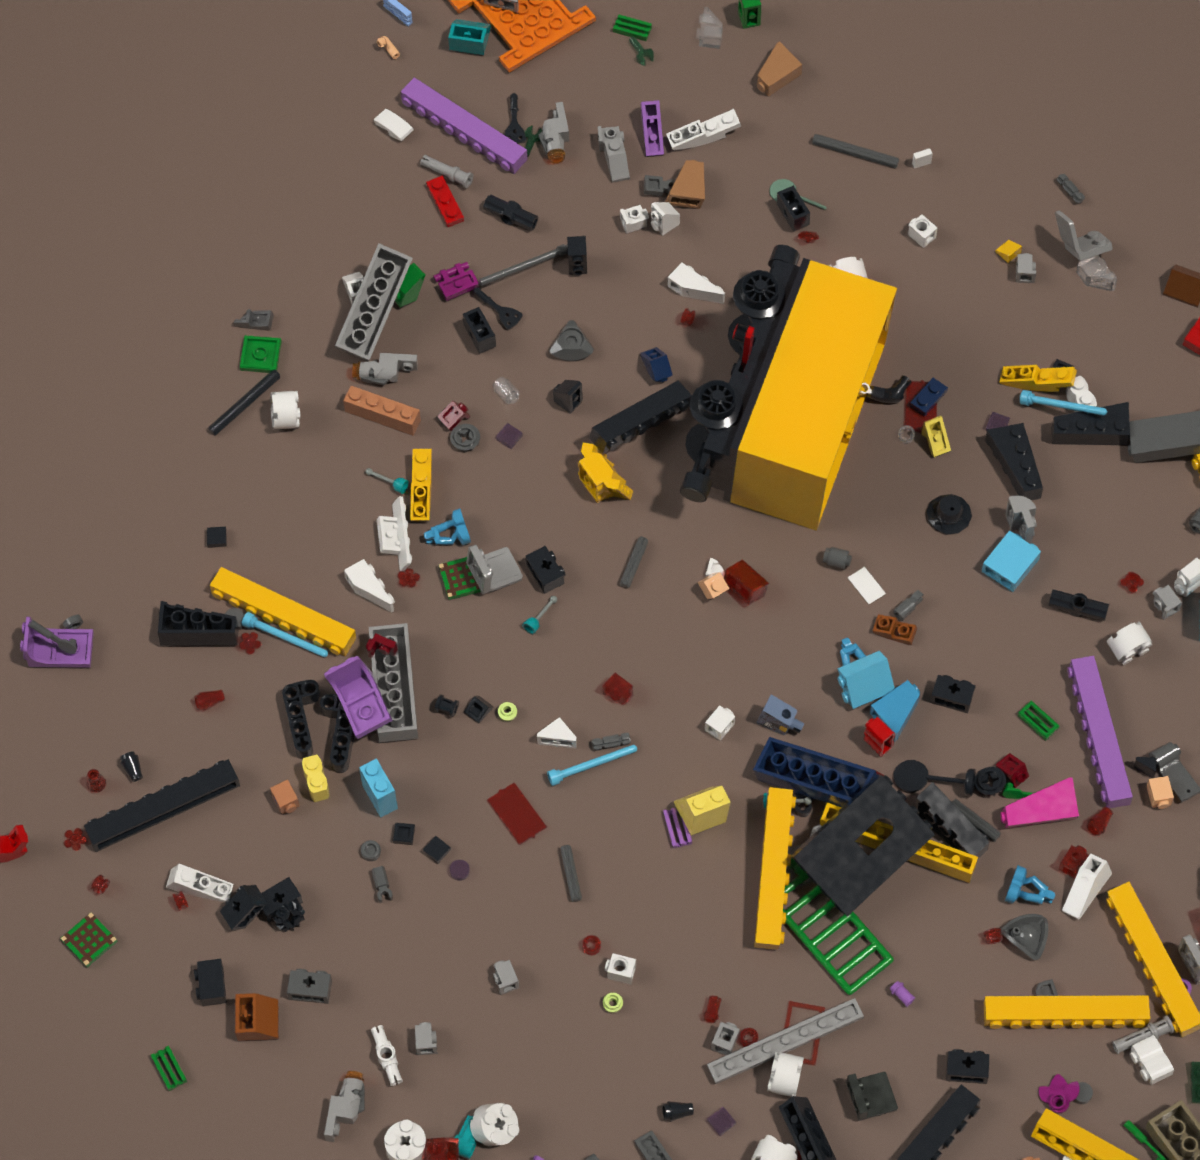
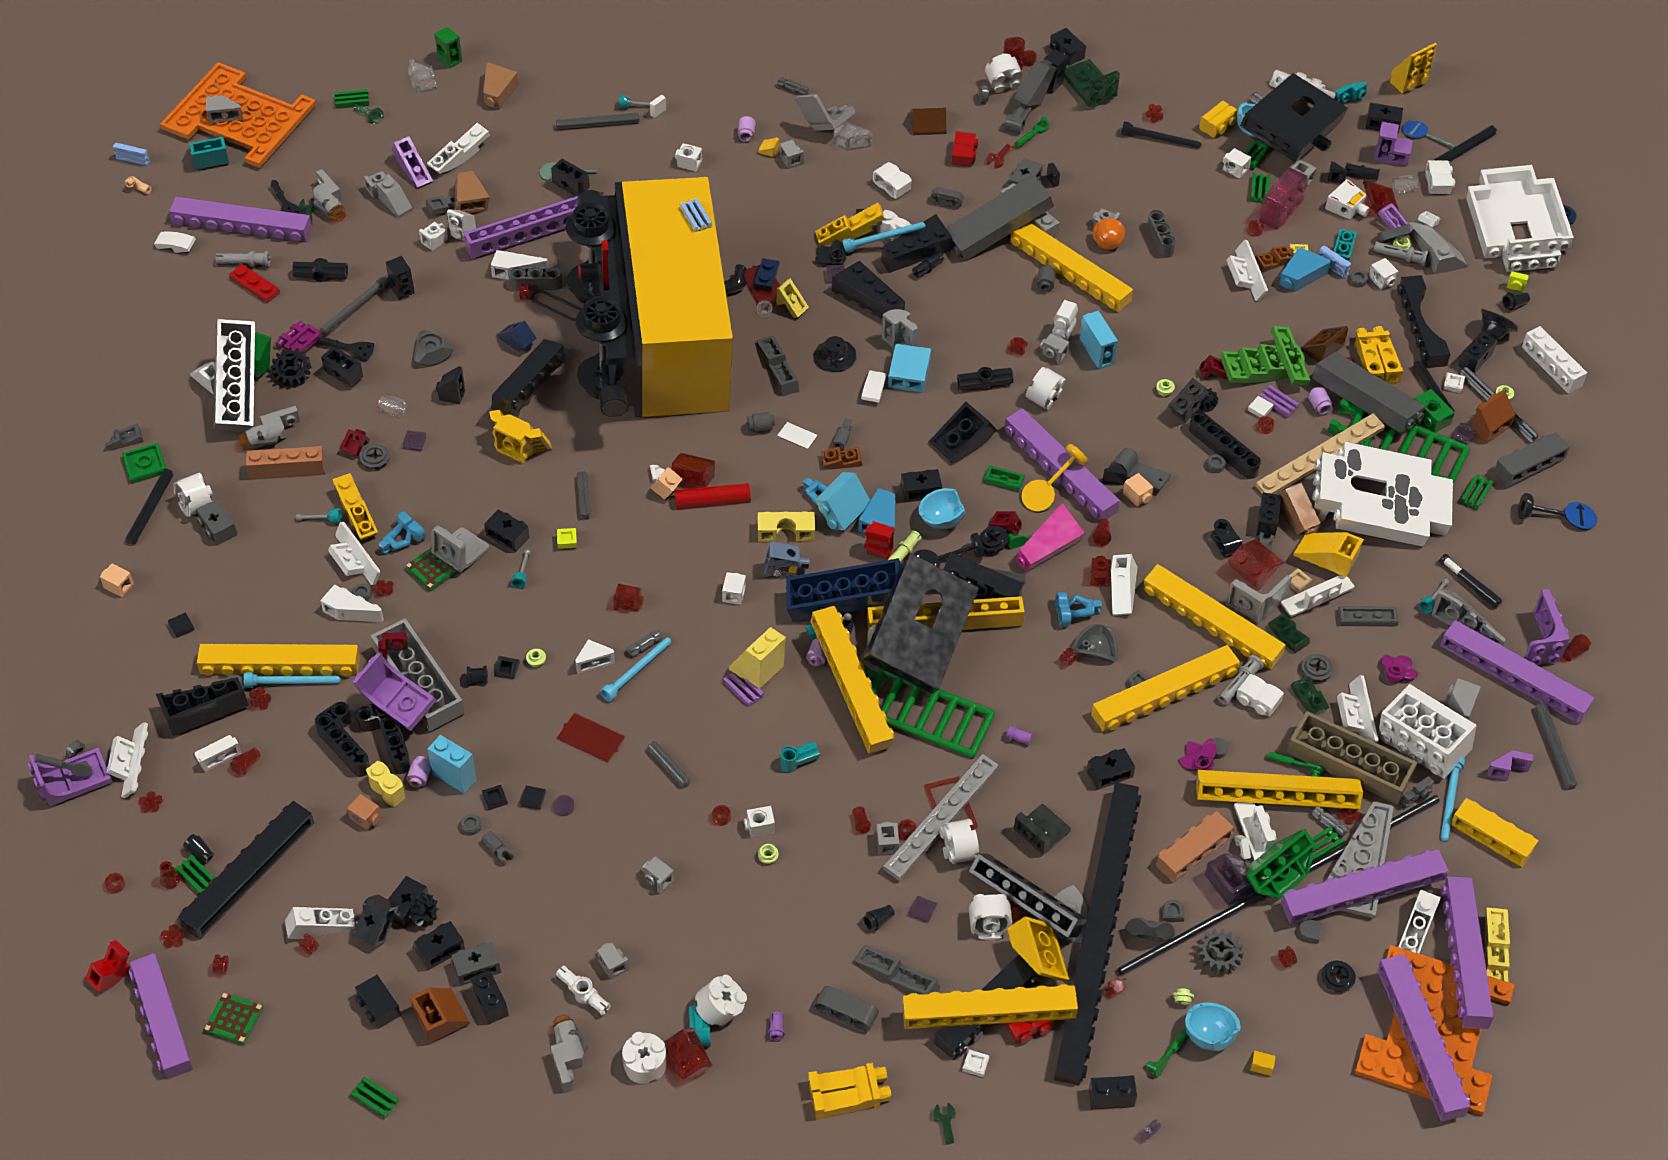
camera: 30 degrees left, 10 degrees down
none -> light nougat brick [100,564,134,597]
none -> clear red bush [105,873,125,893]
none -> white bracket [106,722,148,798]
none -> medium lavender brick [129,953,193,1079]
none -> clear red plant [139,791,163,812]
none -> green tile [175,855,215,893]
none -> white panel [194,735,242,772]
none -> dark grey brick [196,499,237,546]
none -> black gear [271,347,312,386]
none -> dark grey tile [352,584,372,601]
none -> lavender brick [406,756,431,788]
none -> black brick [414,921,465,970]
none -> medium lavender brick [464,196,578,258]
none -> black brick [470,970,509,1024]
none -> dark grey beam [510,267,562,291]
none -> black piece [530,290,581,321]
none -> neon yellow plate [557,528,577,549]
none -> teal hinge [619,95,650,109]
none -> red brick [674,483,751,510]
none -> light blue tile [680,198,712,232]
none -> lavender brick [737,116,756,142]
none -> dark grey slope [757,336,799,396]
none -> light yellow arch [758,511,815,542]
none -> teal piece [779,741,820,773]
none -> lavender brick [806,637,826,666]
none -> black plate [815,239,846,265]
none -> white slope [861,370,887,402]
none -> white brick [873,162,912,199]
none -> yellowish green pin [888,531,921,562]
none -> black pin [912,251,944,278]
none -> medium azure cylinder [919,488,965,530]
none -> black slope [928,401,997,464]
none -> dark grey beam [930,187,964,208]
none -> yellow piece [1021,443,1088,512]

